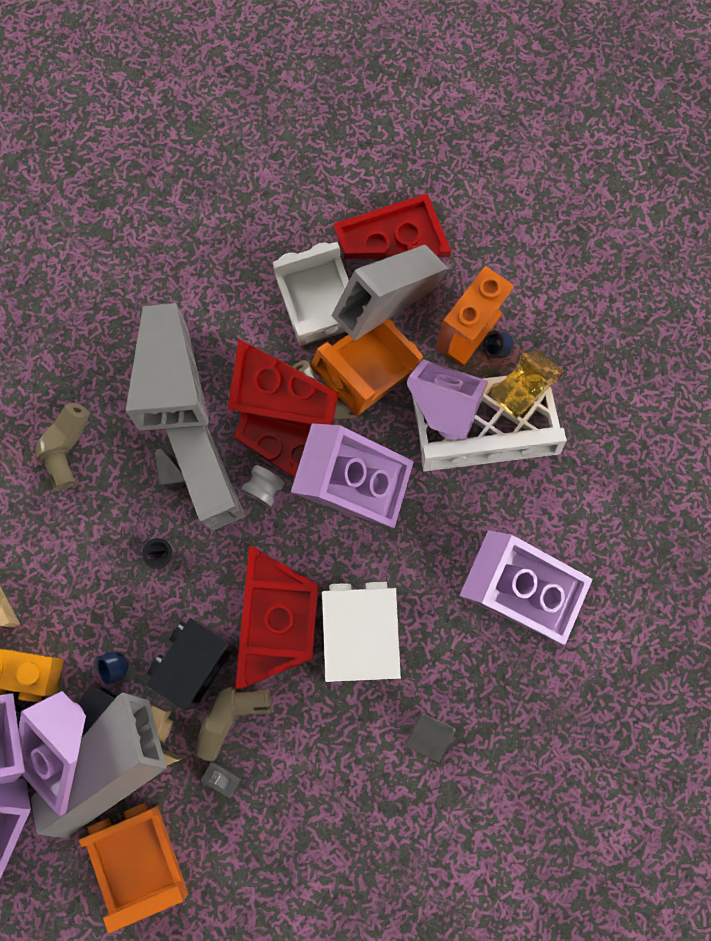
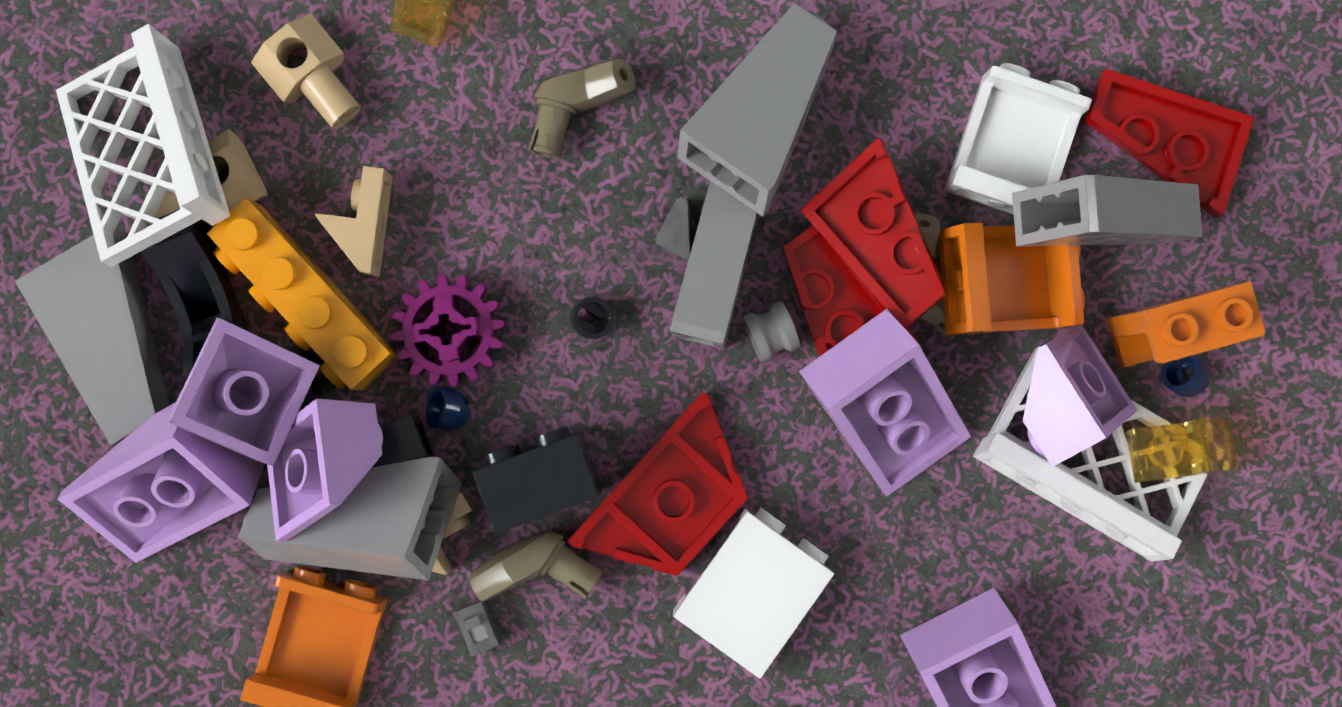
camera: 40 degrees right, 10 degrees up
none -> magenta gear [390,273,507,387]

